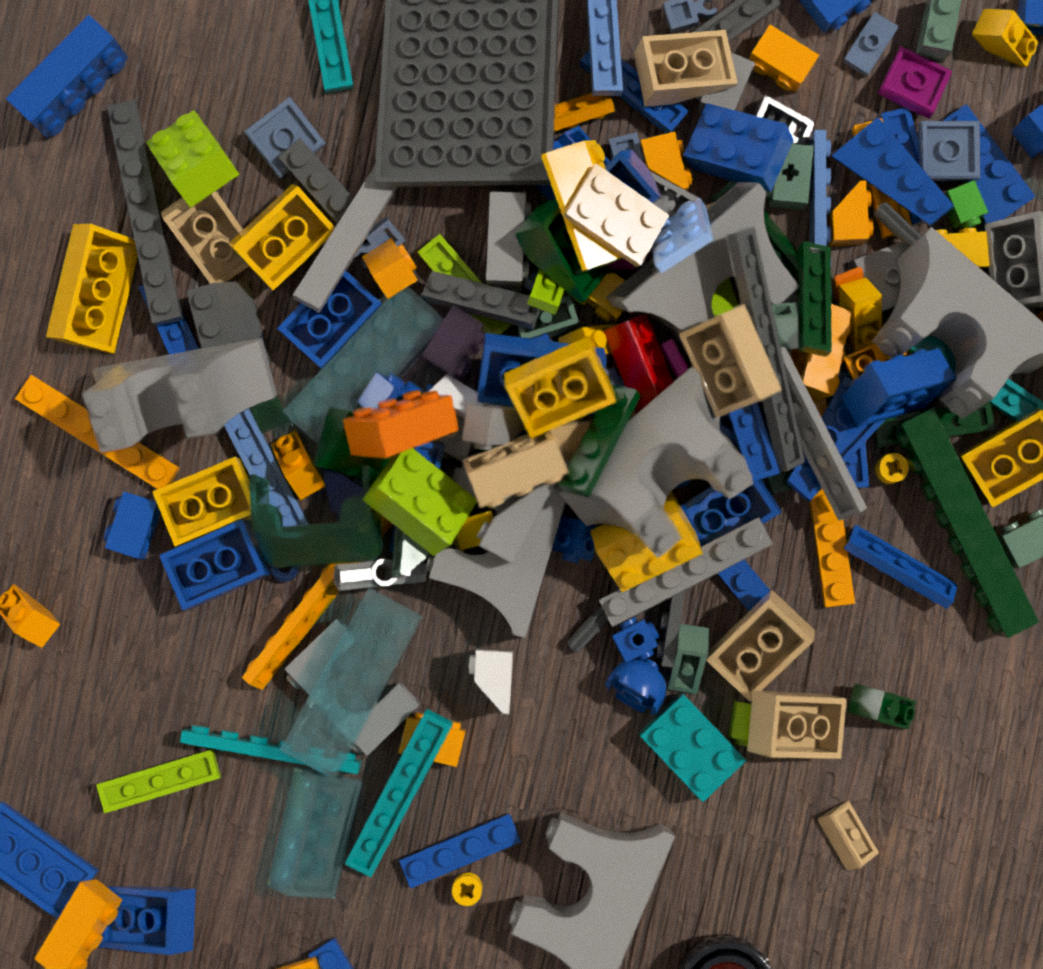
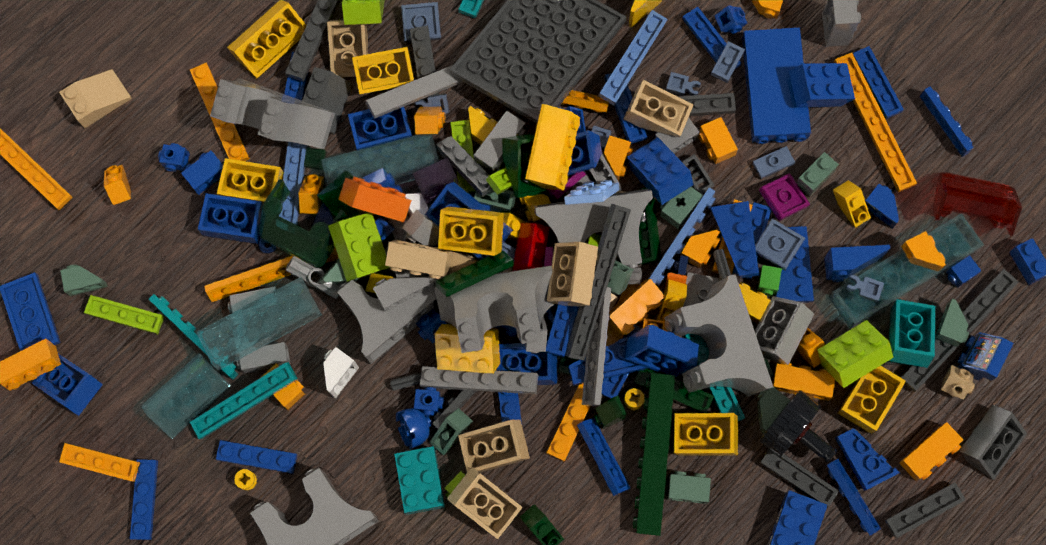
camera: 35 degrees right, 10 degrees down
plate [563,163,669,267] -> none
dark green plate [798,241,832,357] -> none
none -> sand green slope [60,265,108,296]
none -> blue brick [158,143,190,172]
none -> yellow slope [468,106,498,145]
none -> dark green slope [593,395,626,429]
none -> dark blue plate [674,256,688,275]

